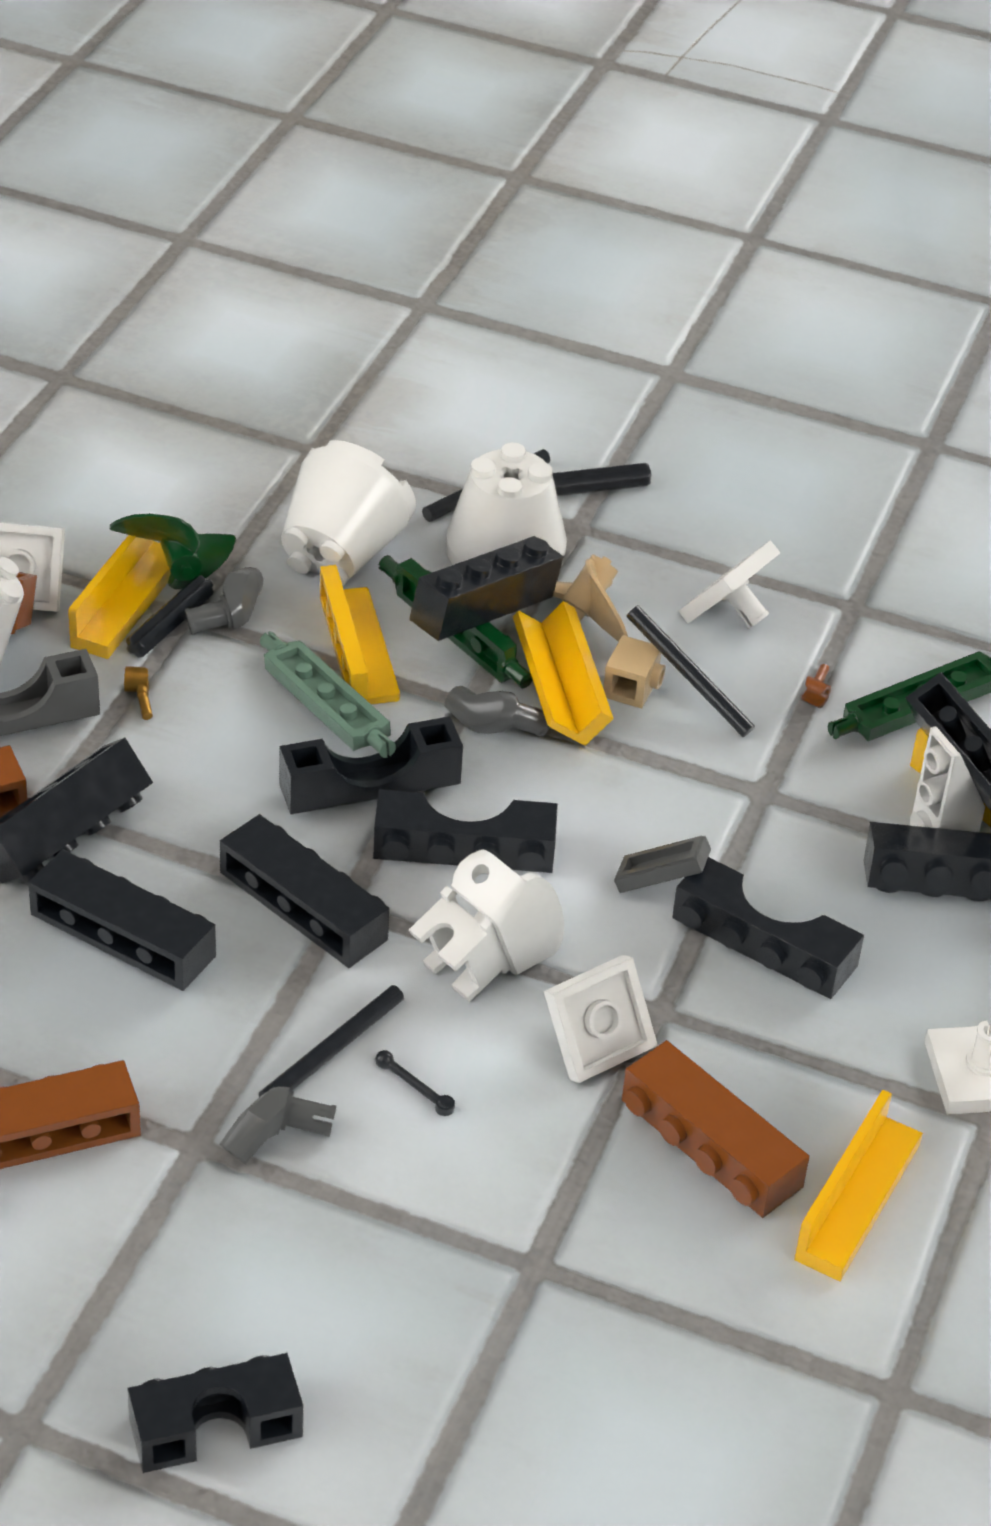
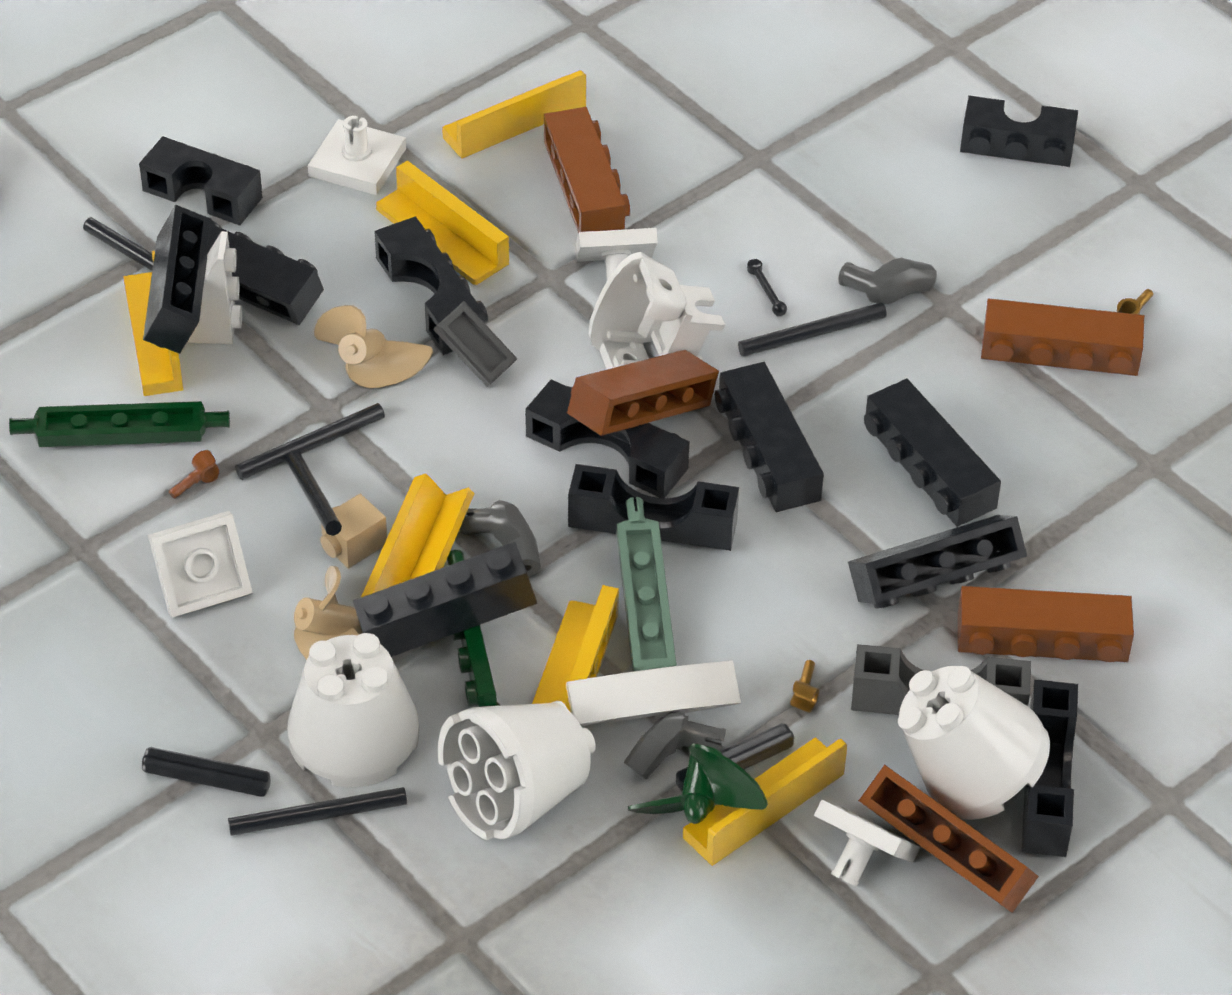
camera: 150 degrees left, 5 degrees up
none -> black bar [235,403,385,480]
none -> tan piece [314,305,433,388]
none -> yellow panel [376,160,509,285]
none -> white slope [566,660,741,726]
none -> dark orange brick [567,350,719,436]

